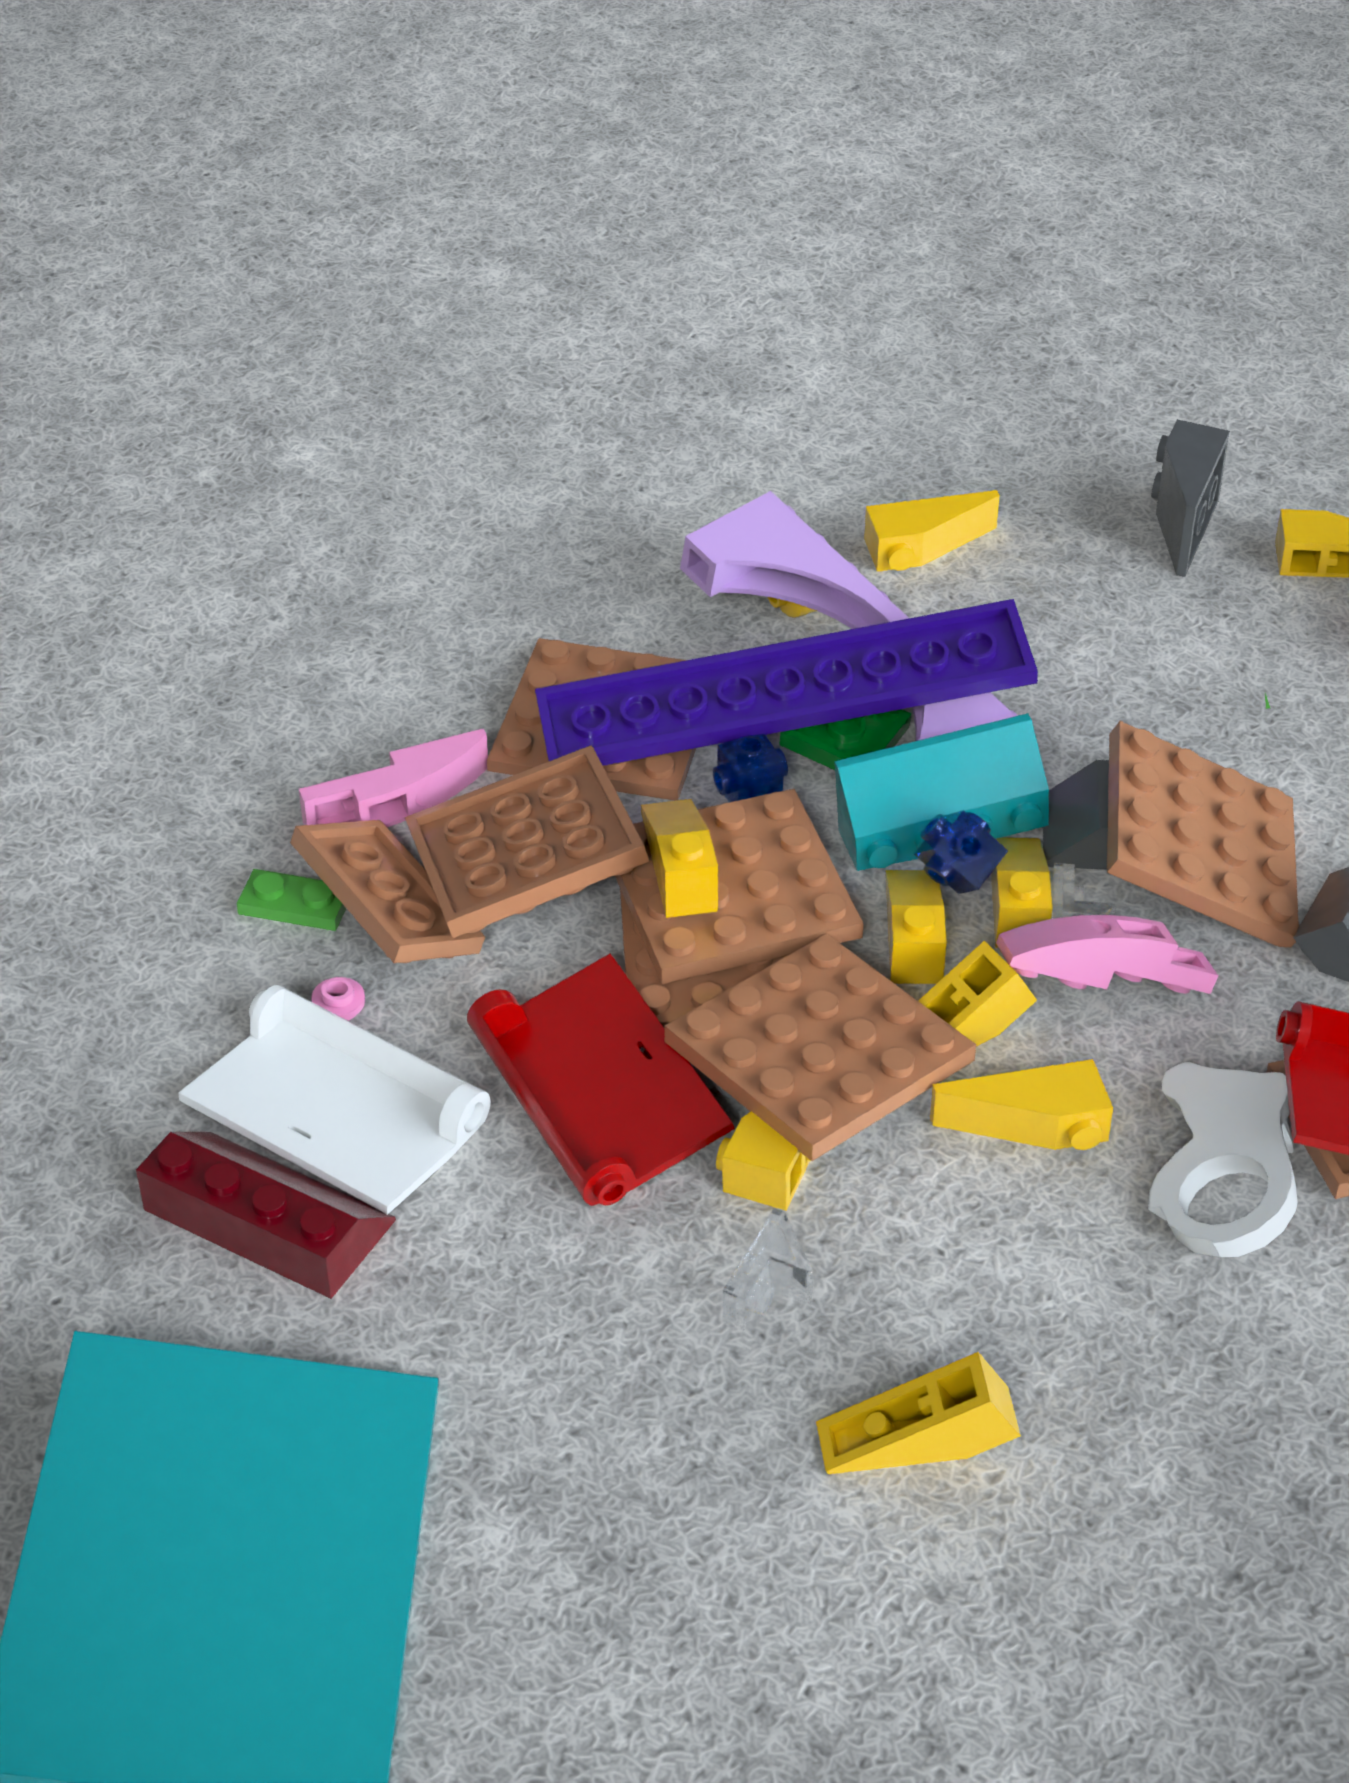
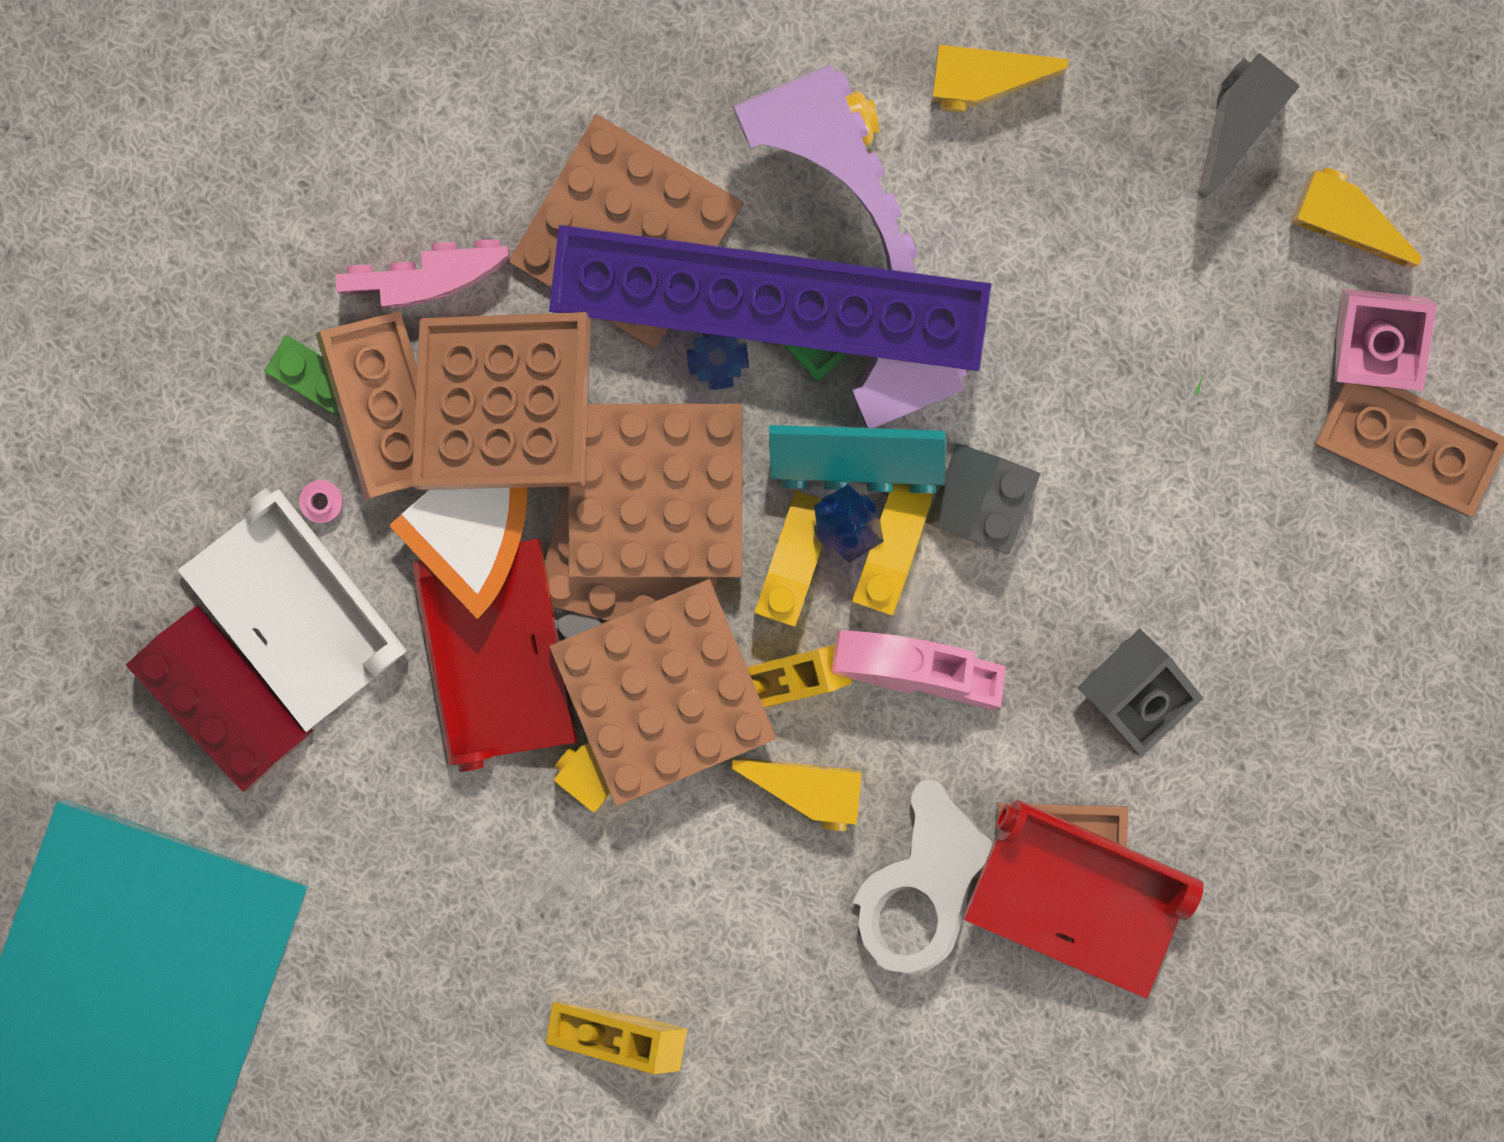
camera: 20 degrees right, 45 degrees up
yellow slope [641,799,718,918] -> none
nougat plate [1107,721,1299,948] -> none
none -> white sticker [389,487,528,619]

